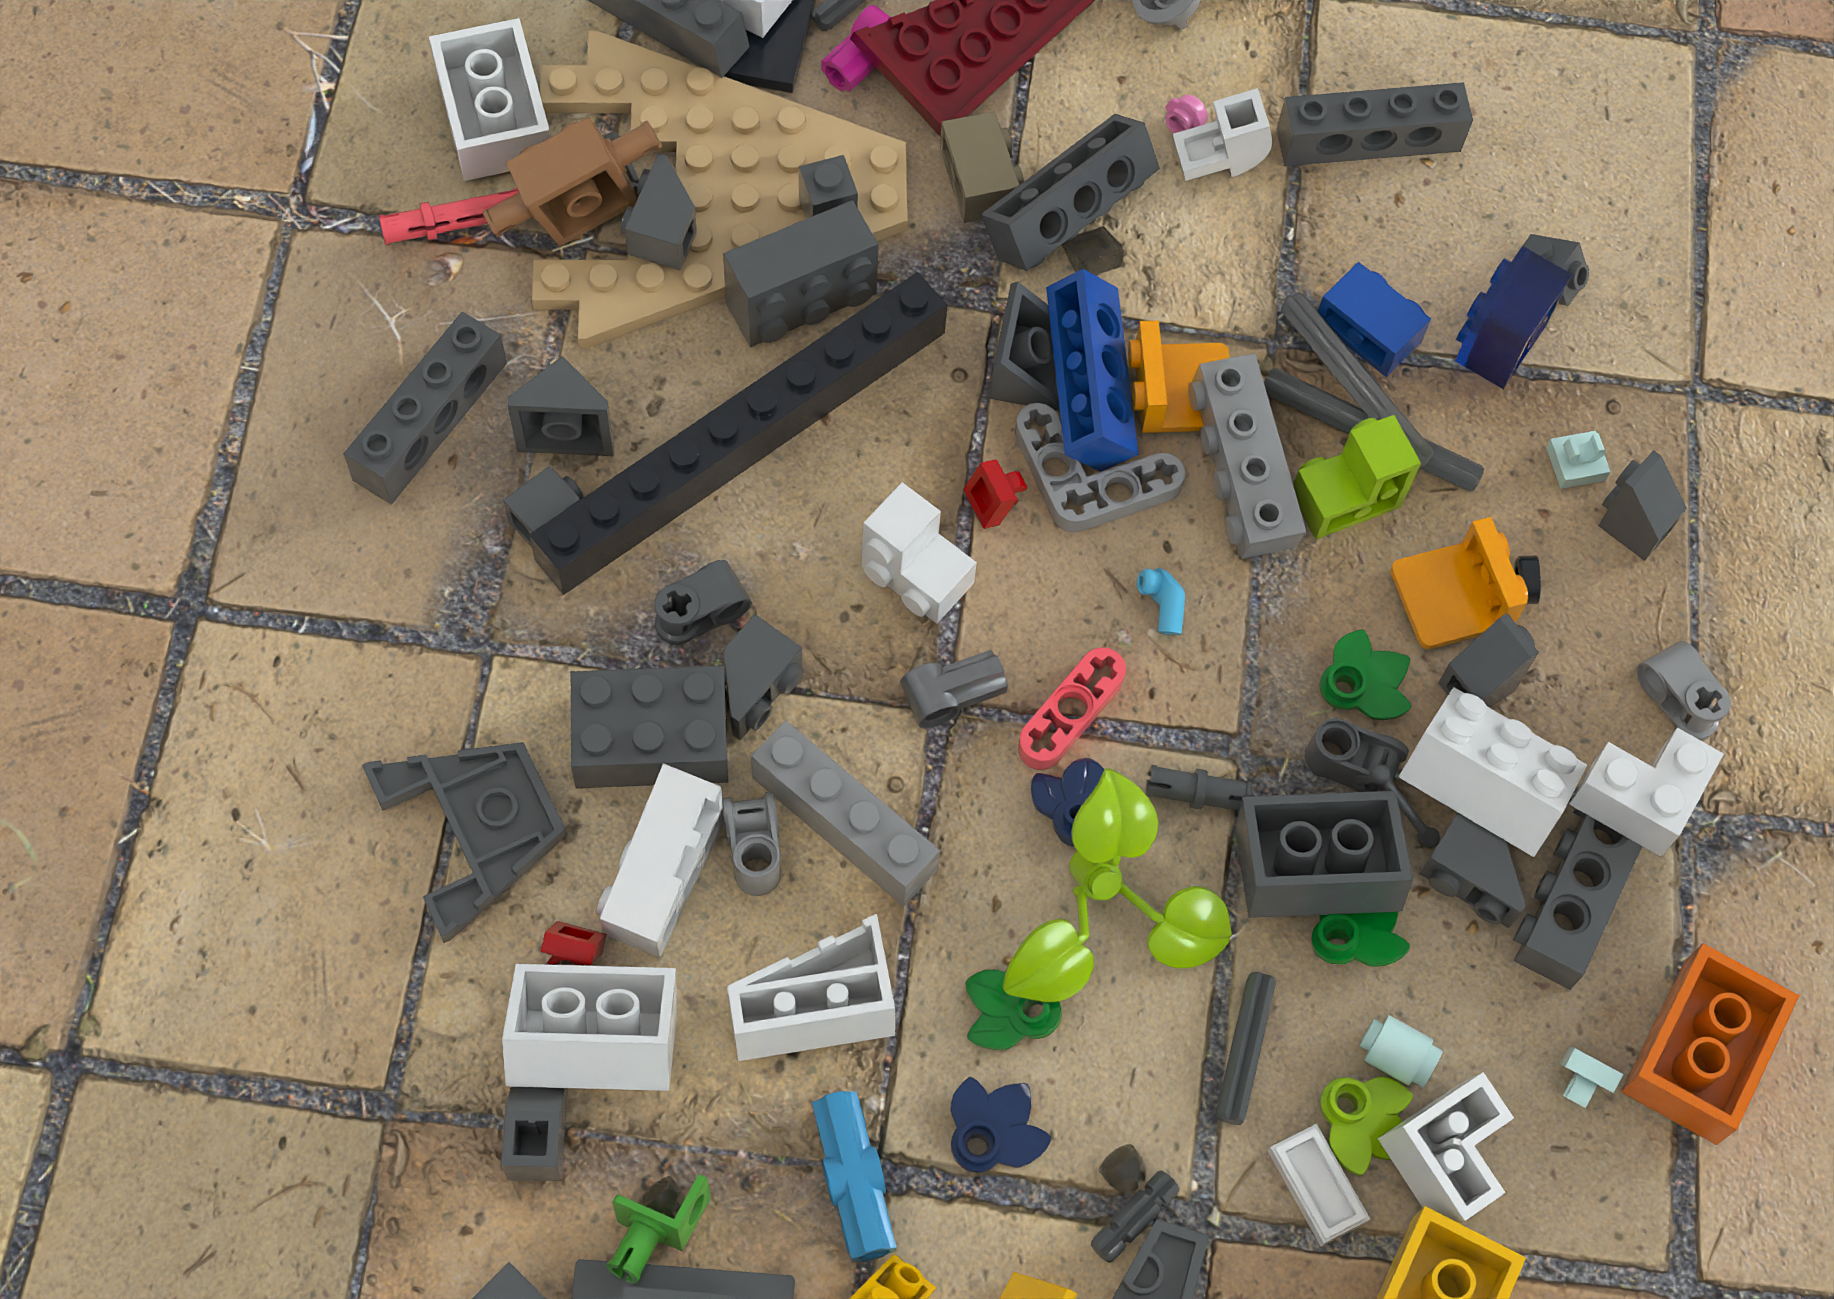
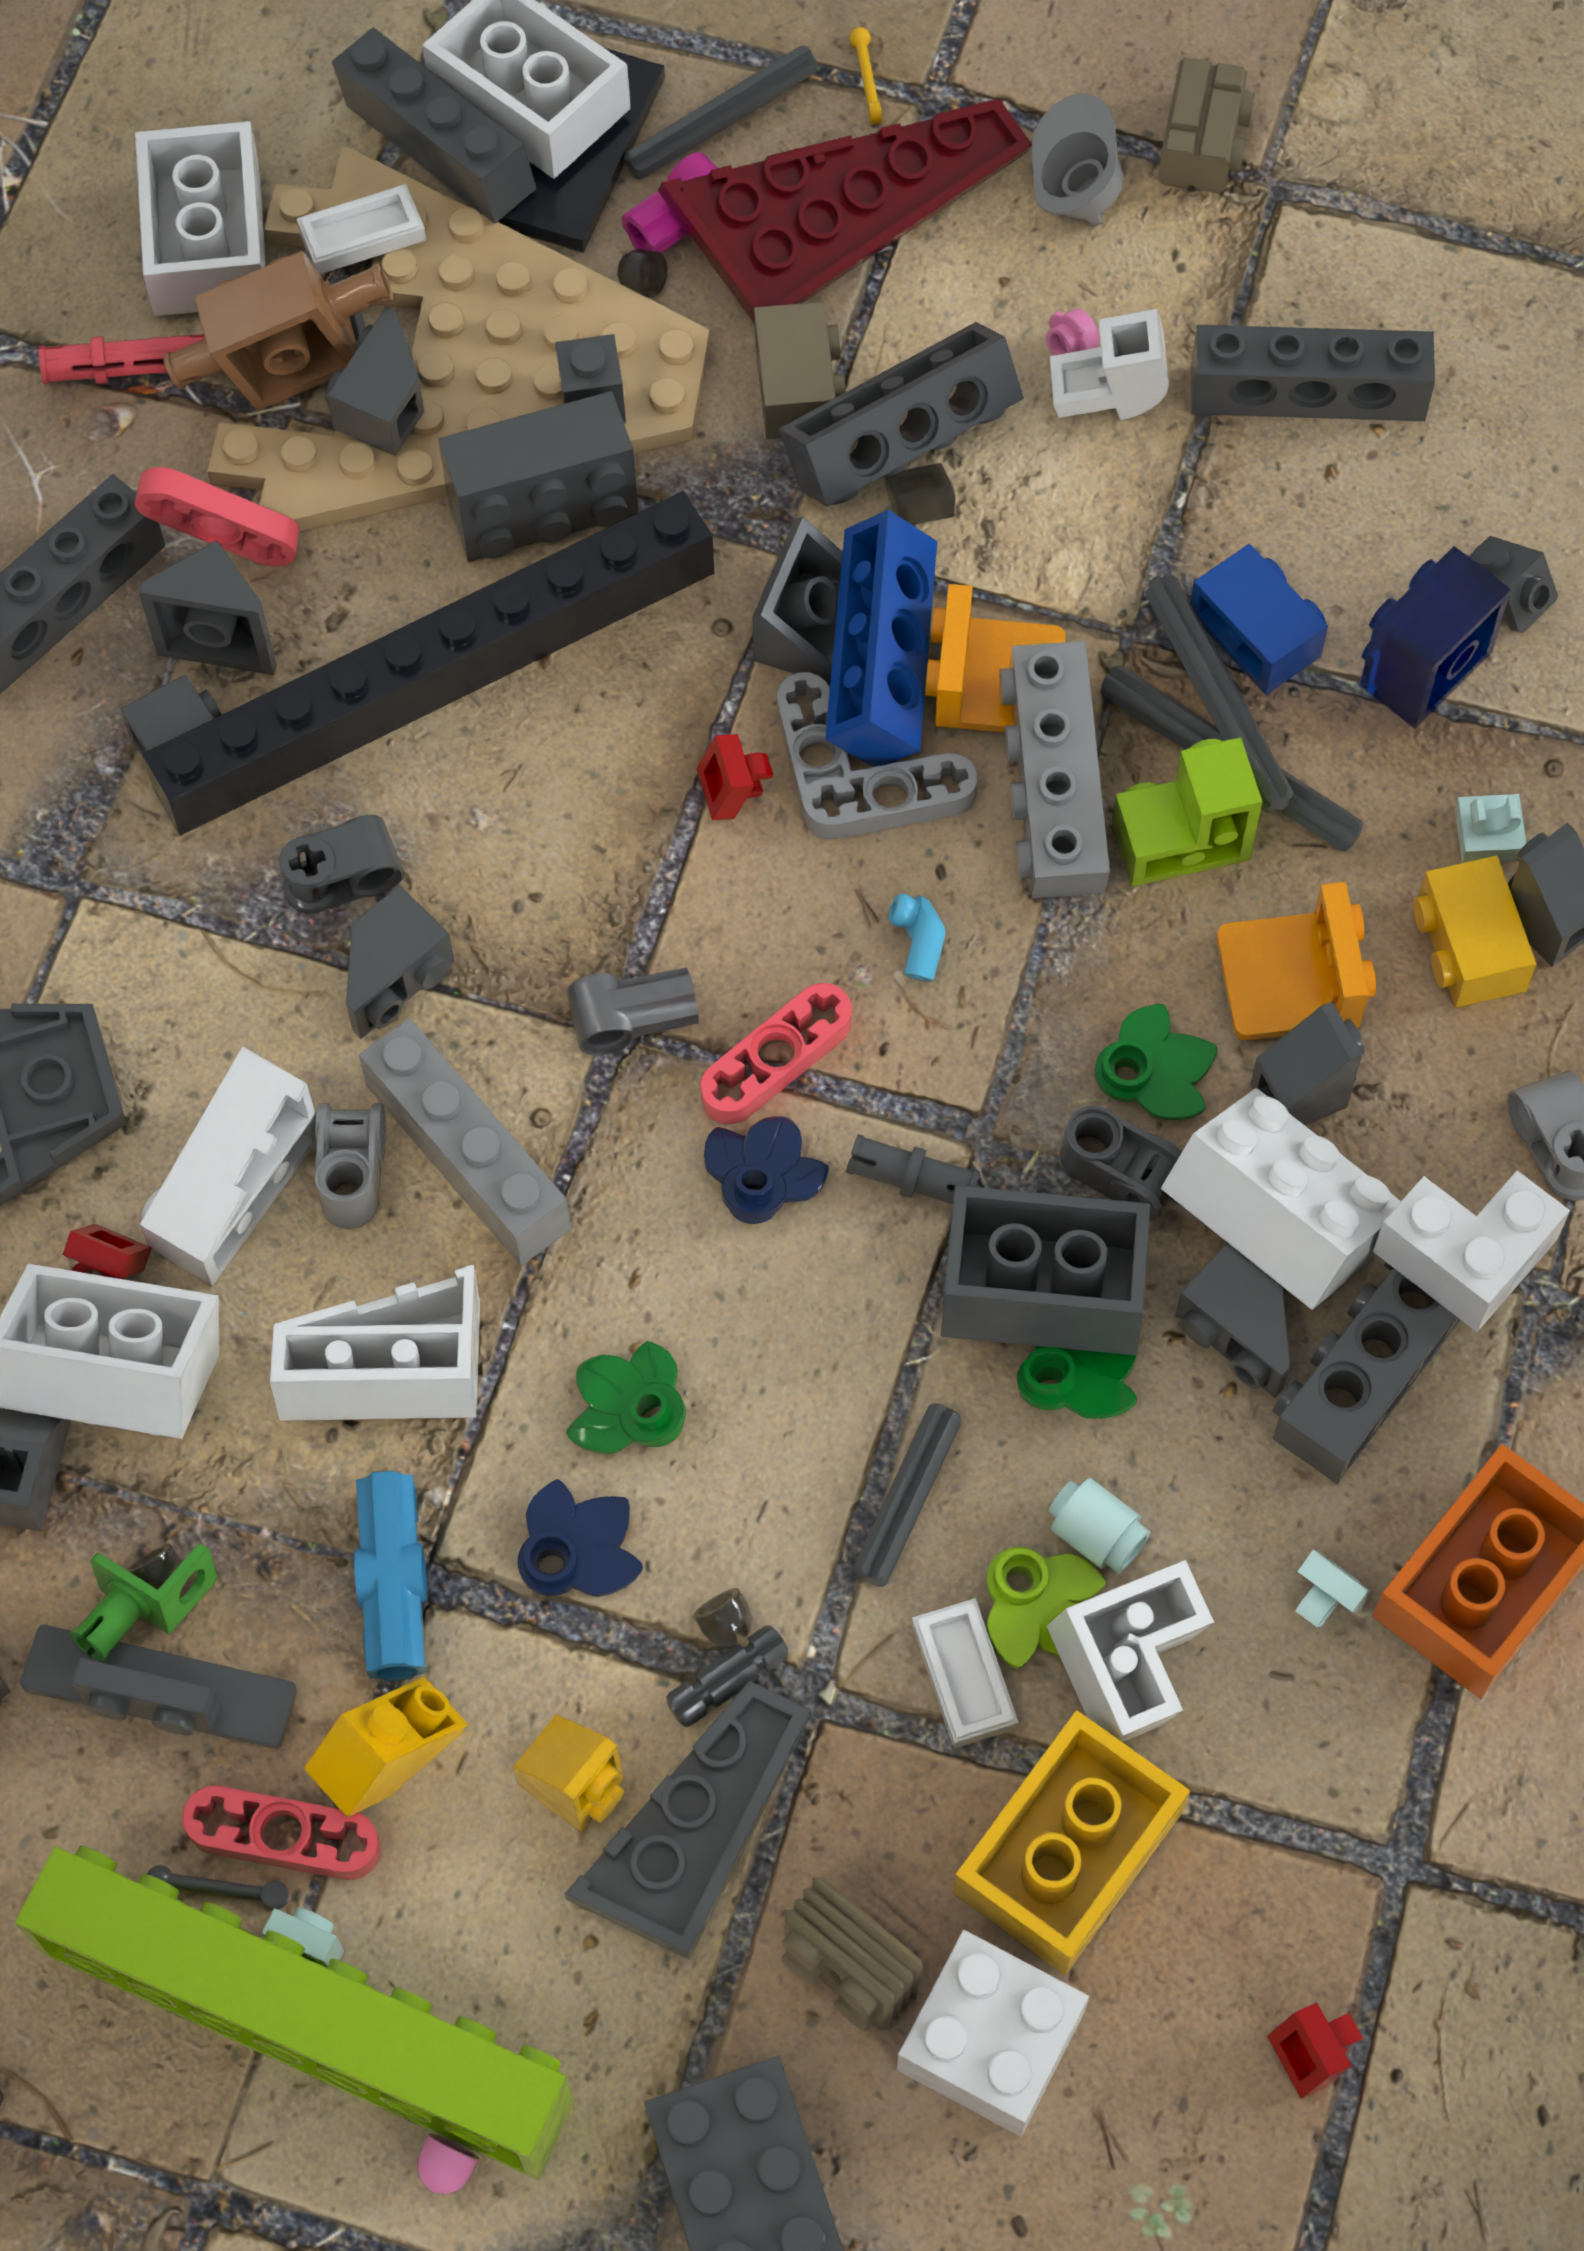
camera: 15 degrees right, 0 degrees up
dark grey brick [570,666,728,789] -> none
white brick [862,482,977,624] -> none
lime plant [1002,768,1232,1002] -> none
dark grey hinge [1370,764,1440,848] -> none
black tile [1514,555,1541,604] -> none
none -> coral beam [135,467,300,566]
none -> white tile [296,184,426,274]
none -> clear smoke hinge [616,249,668,298]
none -> yellow brick [1413,855,1537,1008]

